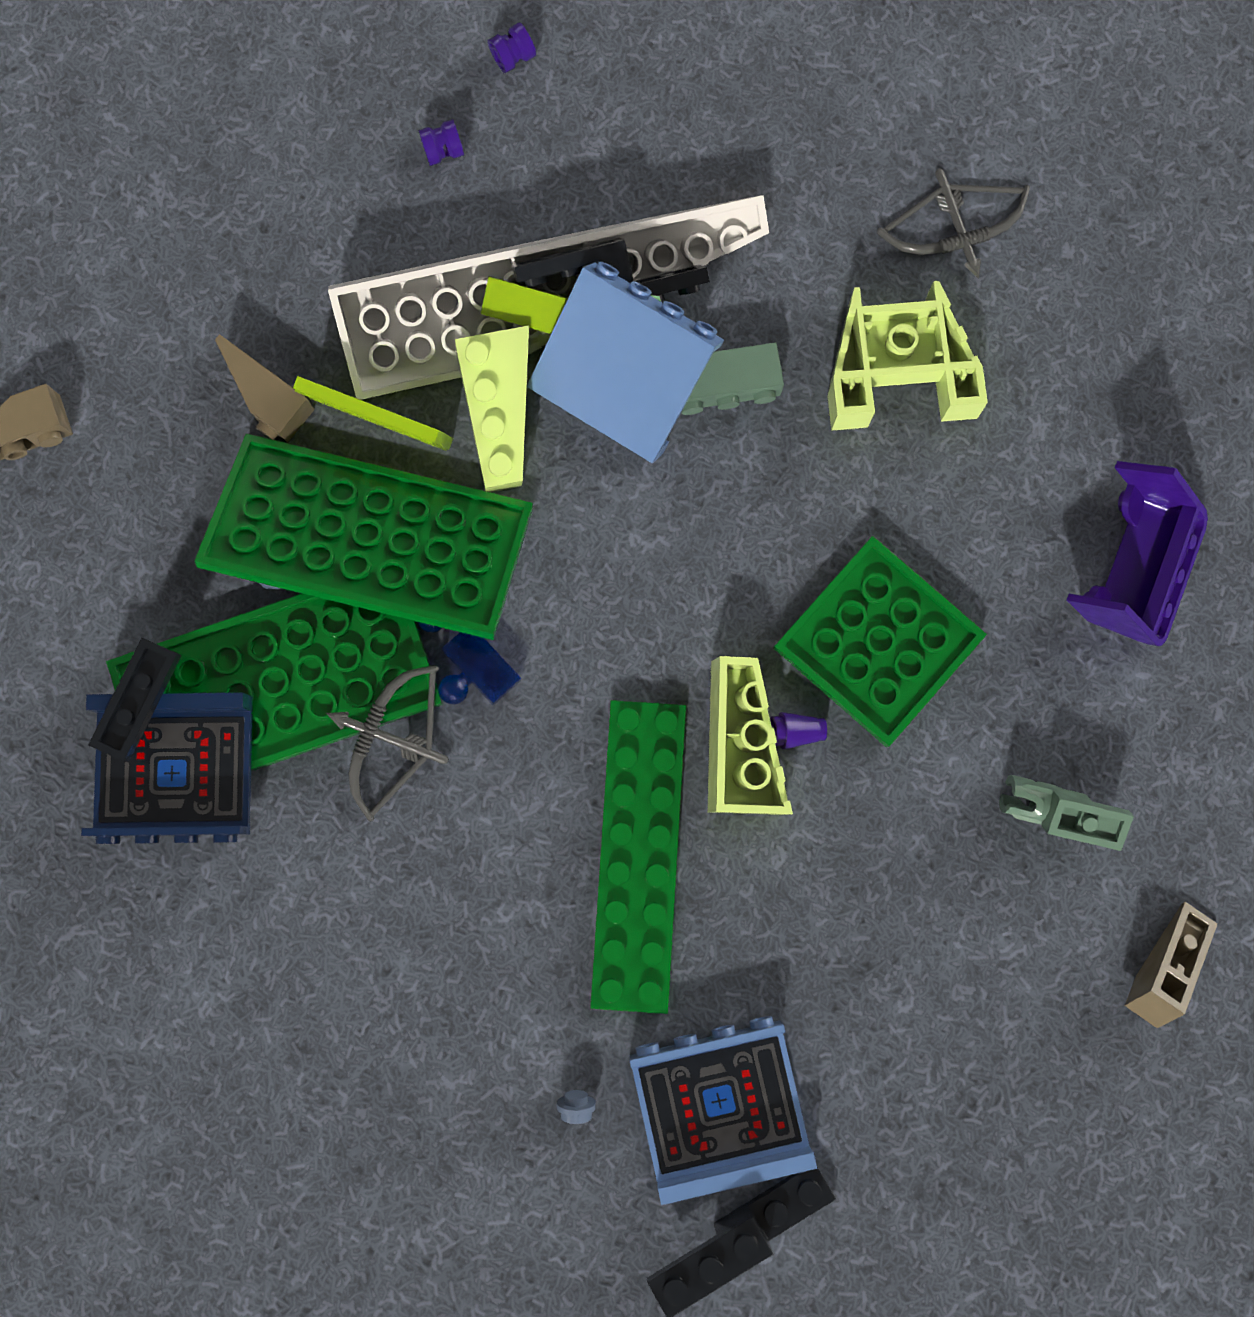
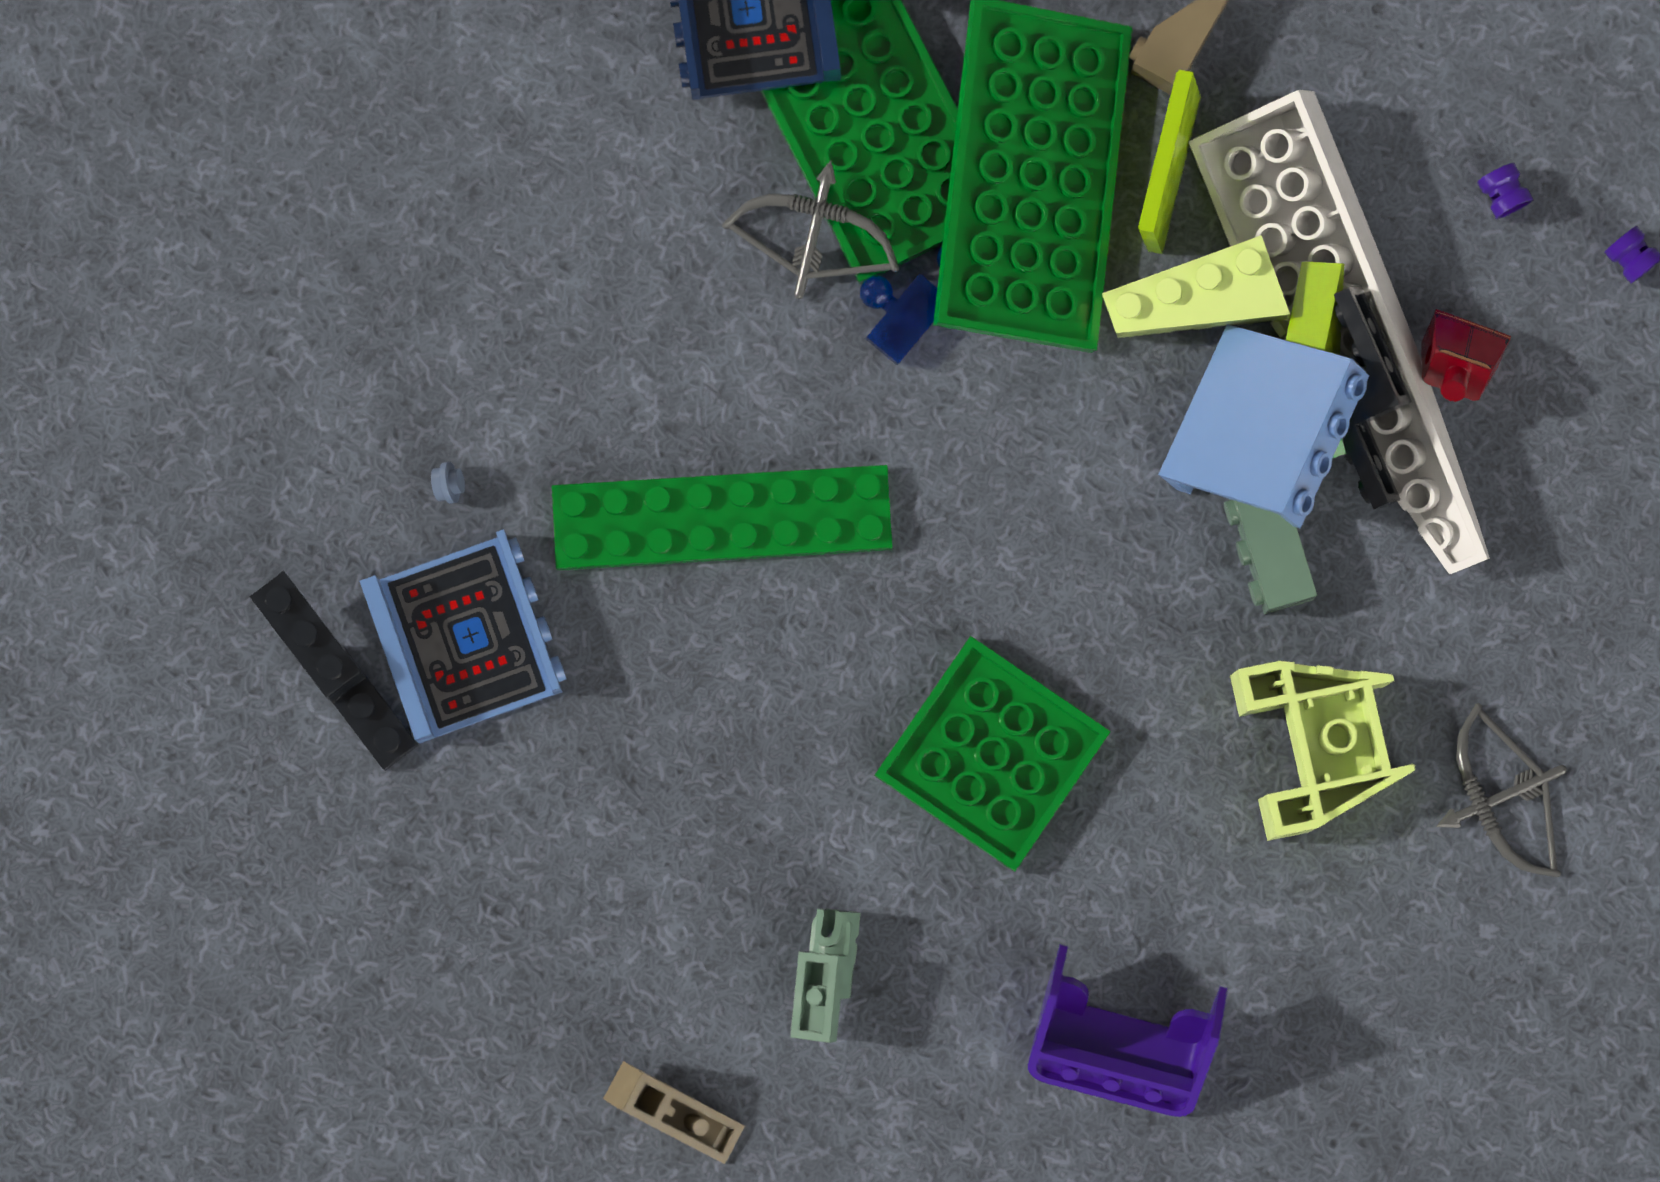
camera: 85 degrees right, 0 degrees up
yellowish green wedge [708,656,793,815] -> none
dark purple cone [770,712,827,750] -> none
none -> dark red torso [1421,309,1511,402]

